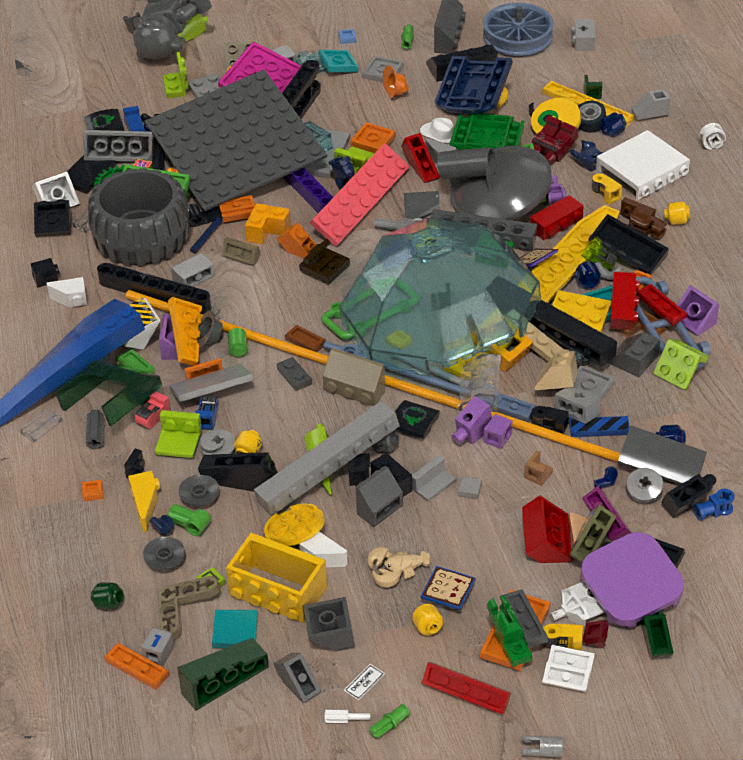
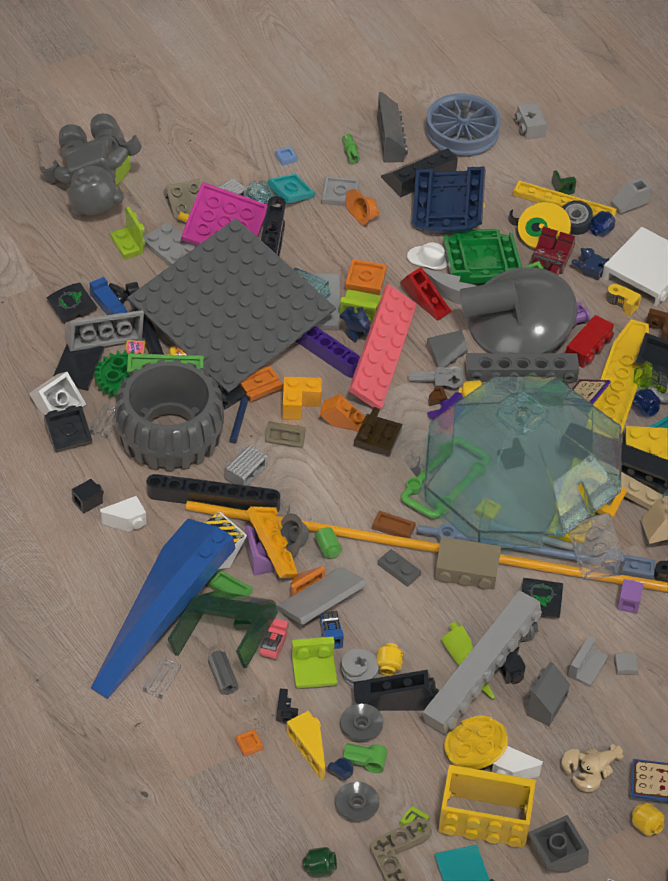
camera: 20 degrees left, 5 degrees up
black brick [371,453,412,497] -> none
medium lavender torso [452,396,492,444] -> none

